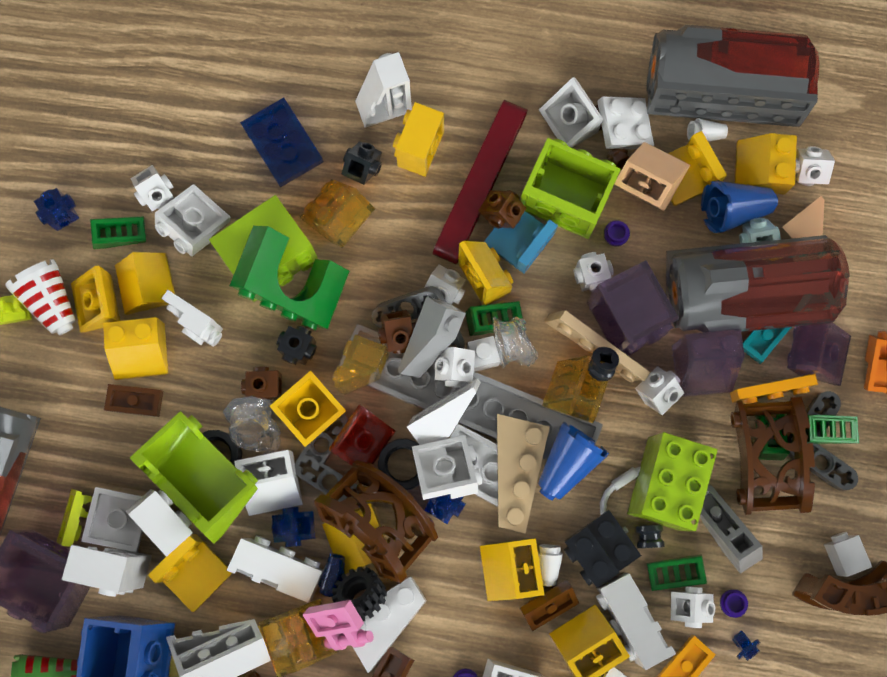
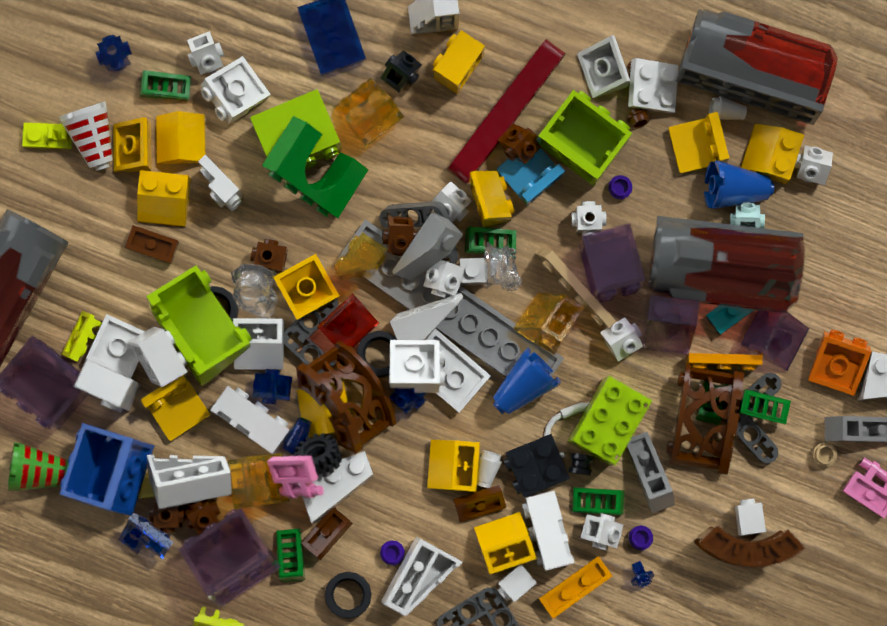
camera: 10 degrees right, 5 degrees up
black brick [276,325,317,365] -> none
tan wing [497,414,550,534] -> none
black wheel [588,347,619,381] -> none
light nougat slope [614,142,690,211] -> none
light nougat slope [779,196,825,240] -> none

